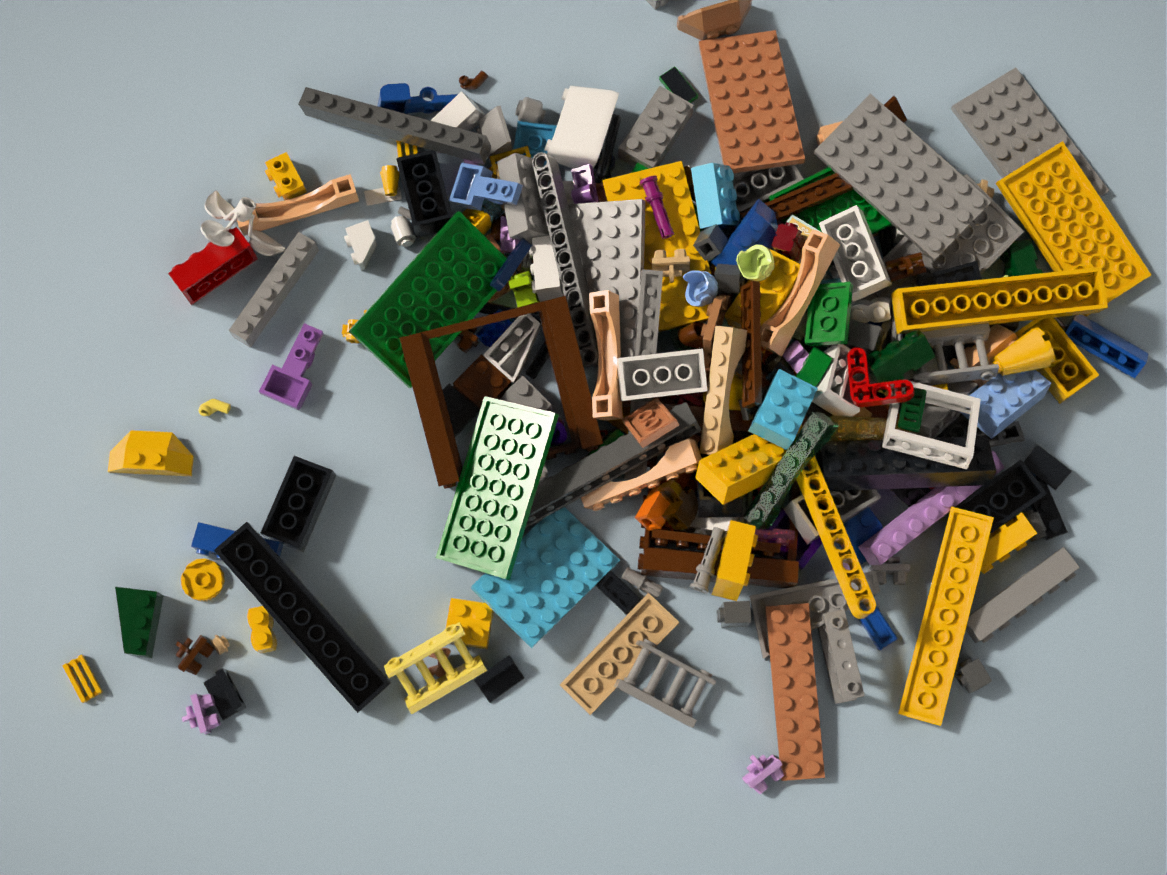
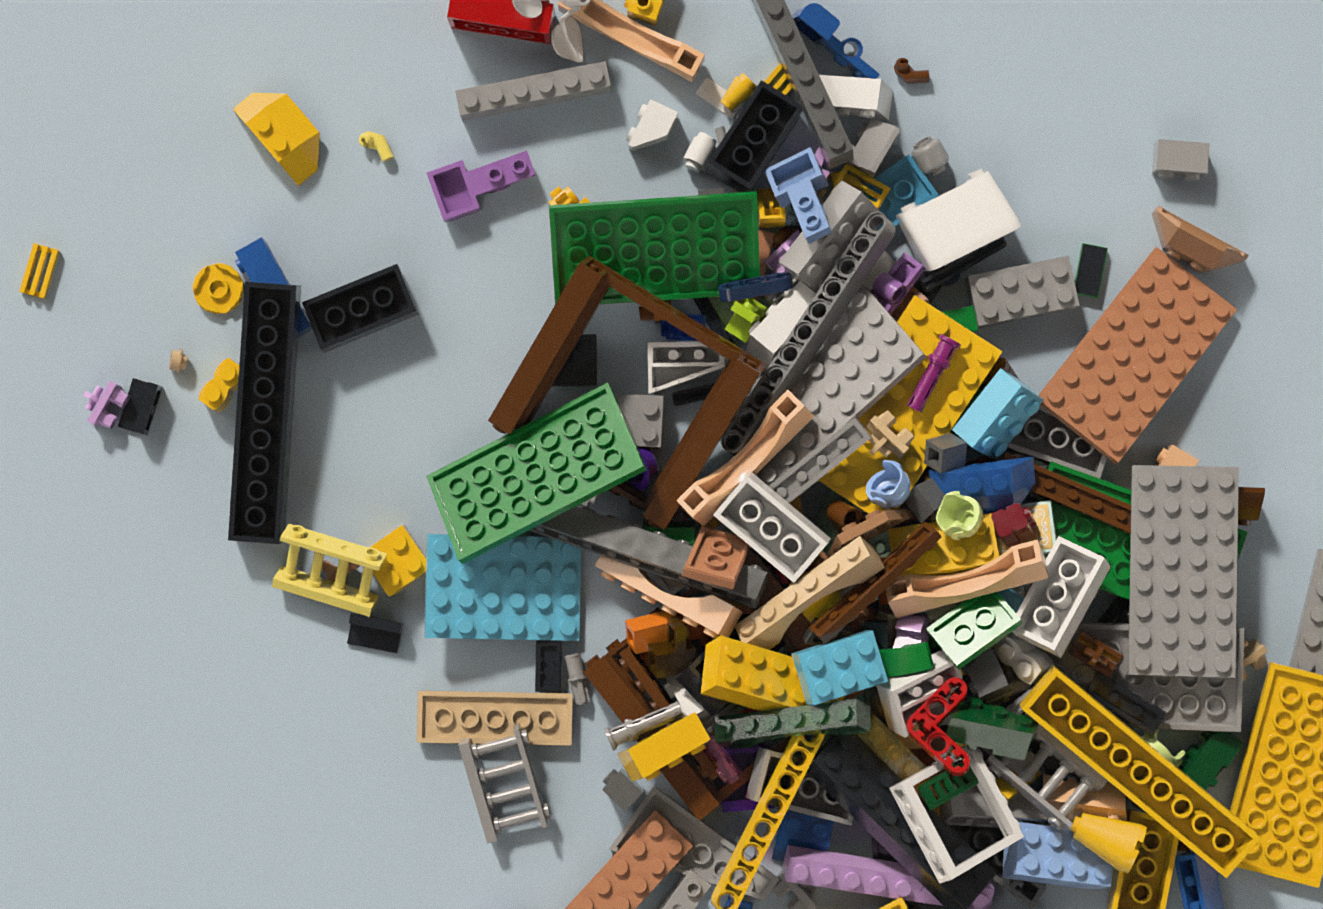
camera: 50 degrees right, 10 degrees up
dark green wedge [115,587,164,658] -> none
reddish brown hips [175,635,214,675] -> none
reddish brown brick [453,354,512,412] -> none

